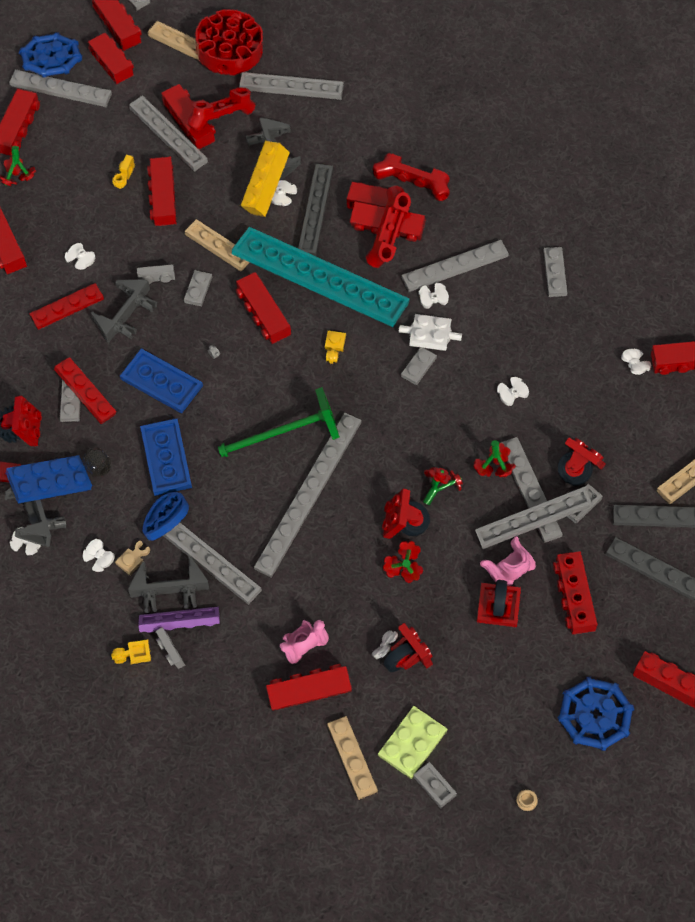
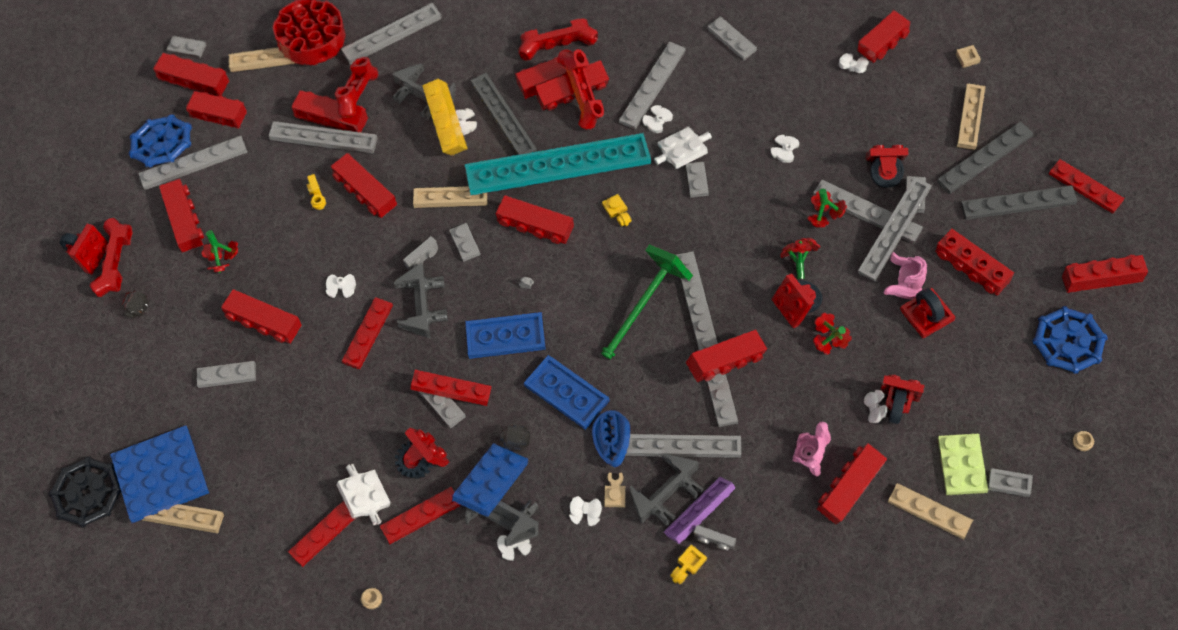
camera: 35 degrees left, 0 degrees up
none -> red brick [686,330,767,382]

